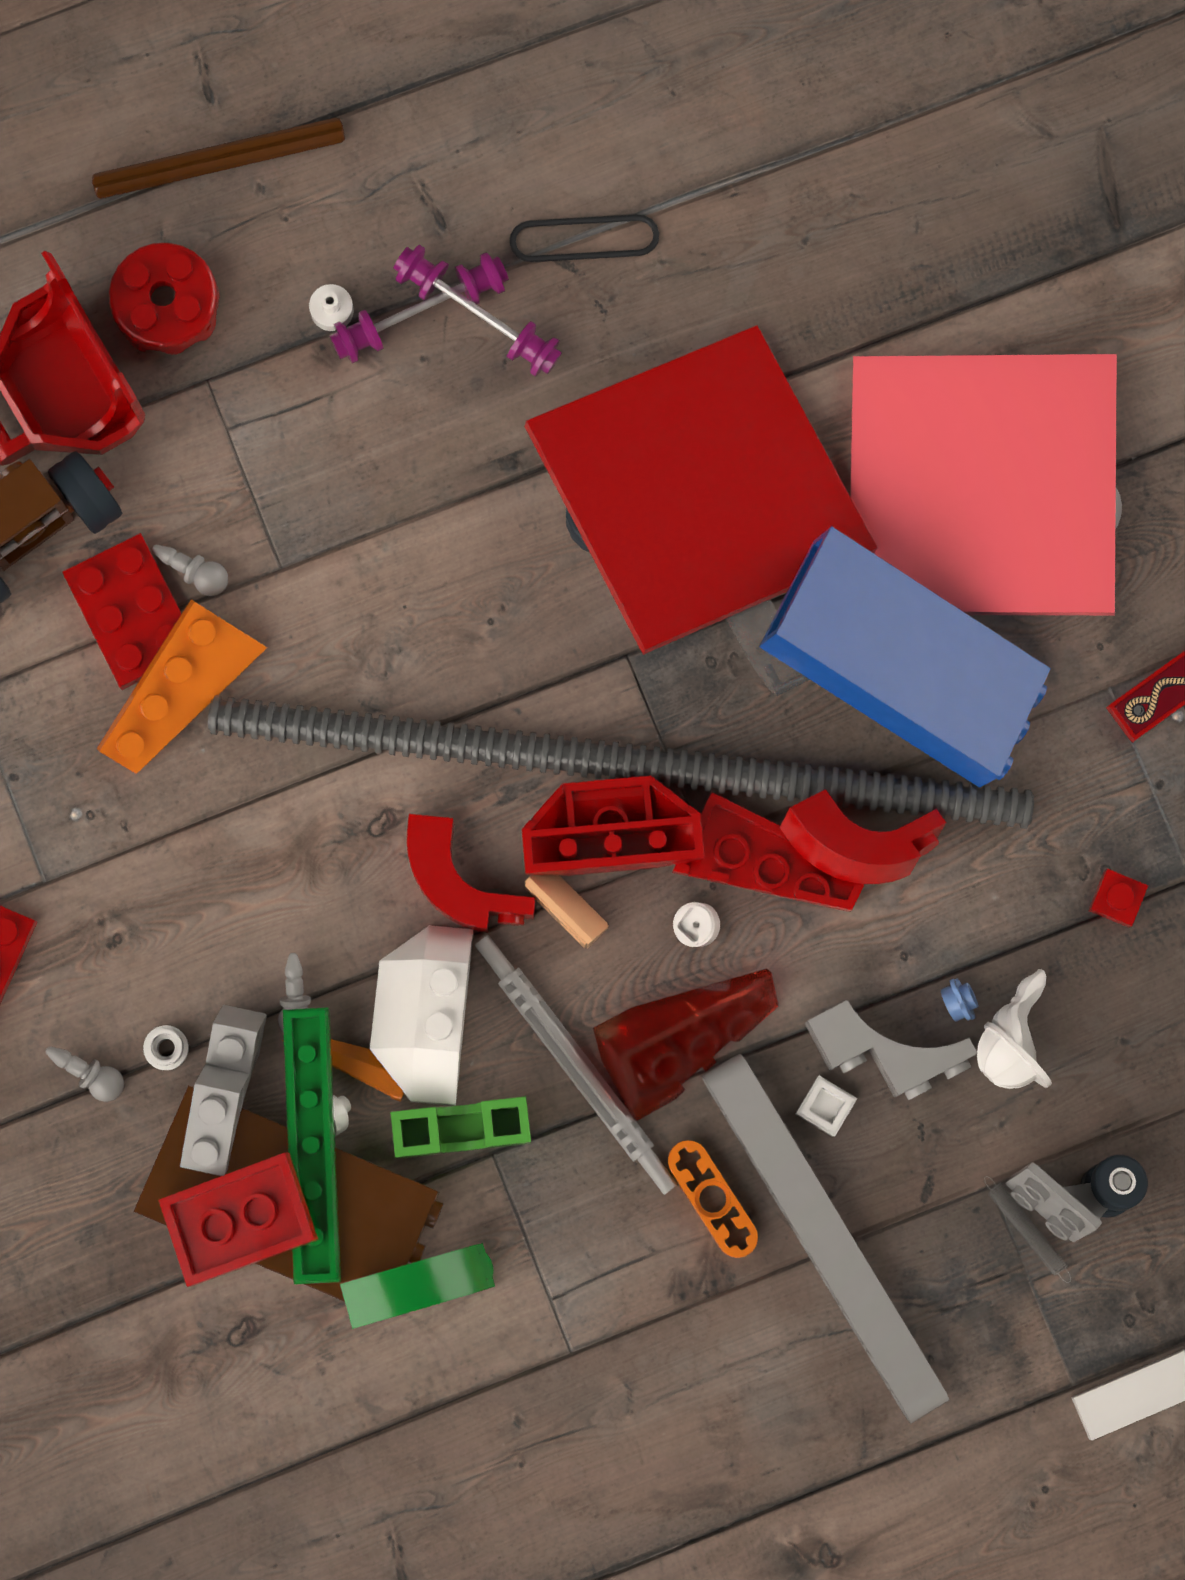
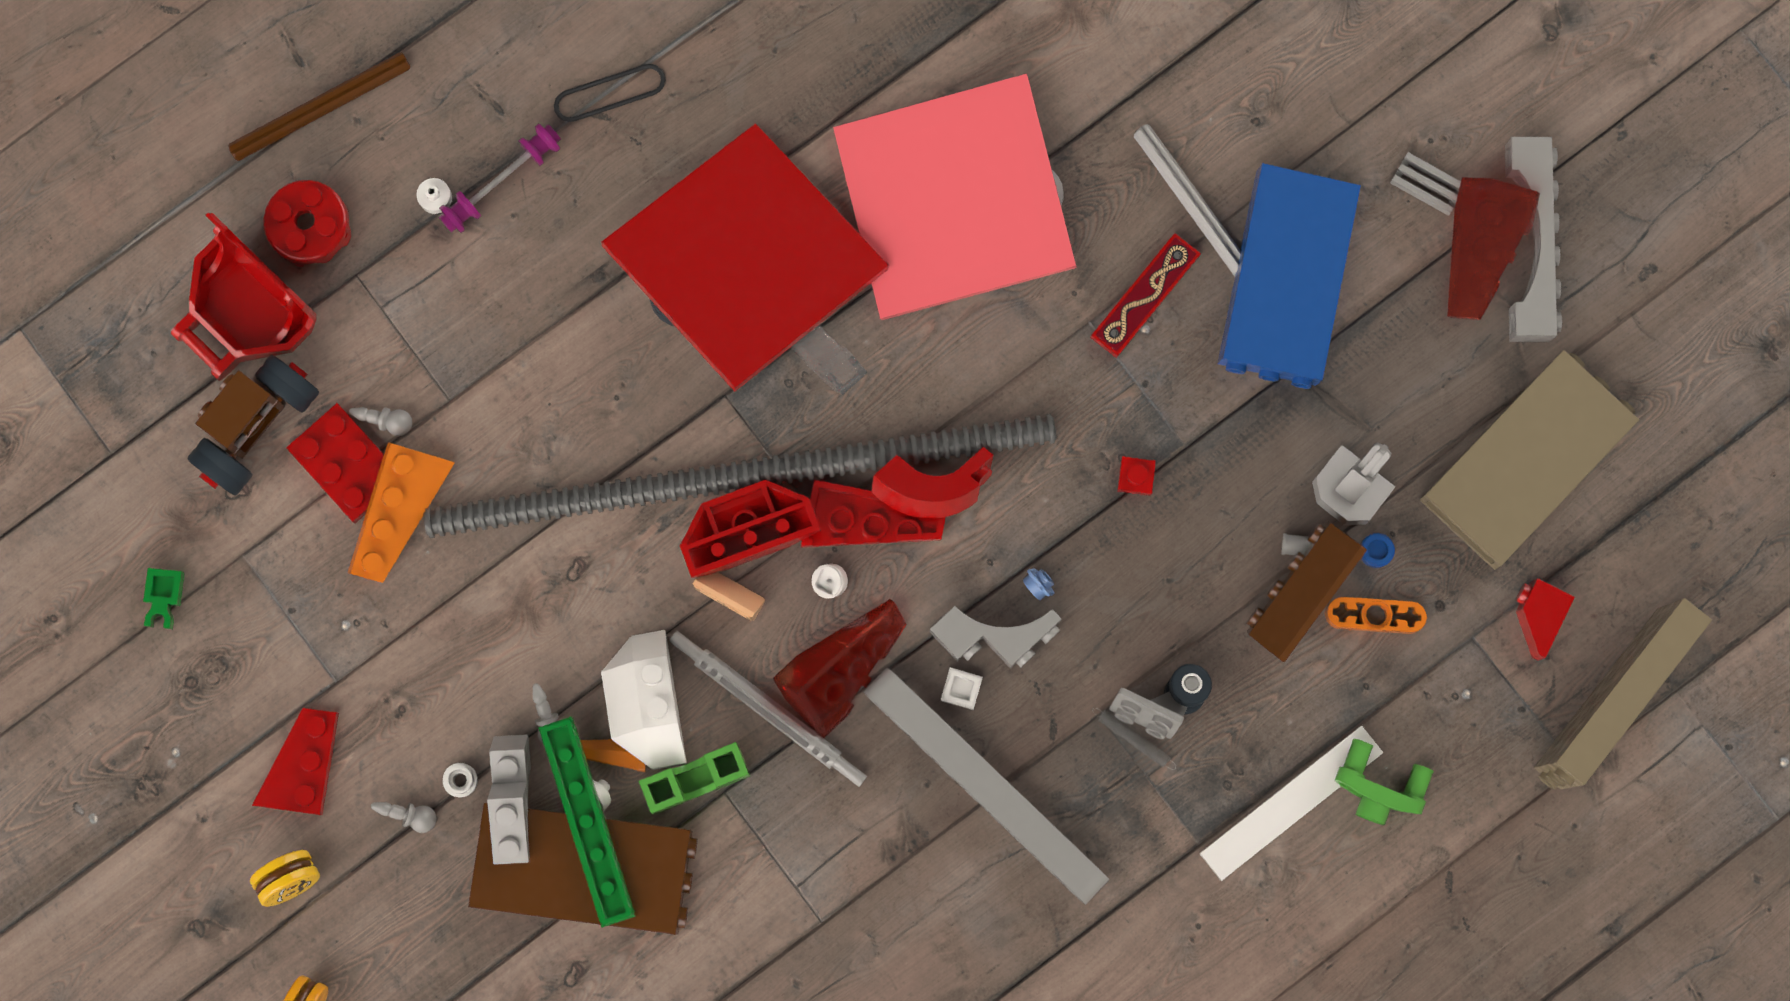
camera: 10 degrees left, 0 degrees up
red plate [158,1152,318,1287] -> none
green arch [340,1243,495,1329] -> none
magenta axle [393,244,562,377] -> none
red arch [407,814,536,933] -> none
orange beam [668,1140,758,1258] -> none
brick [759,526,1051,788] -> none
white piece [977,969,1052,1089] -> none

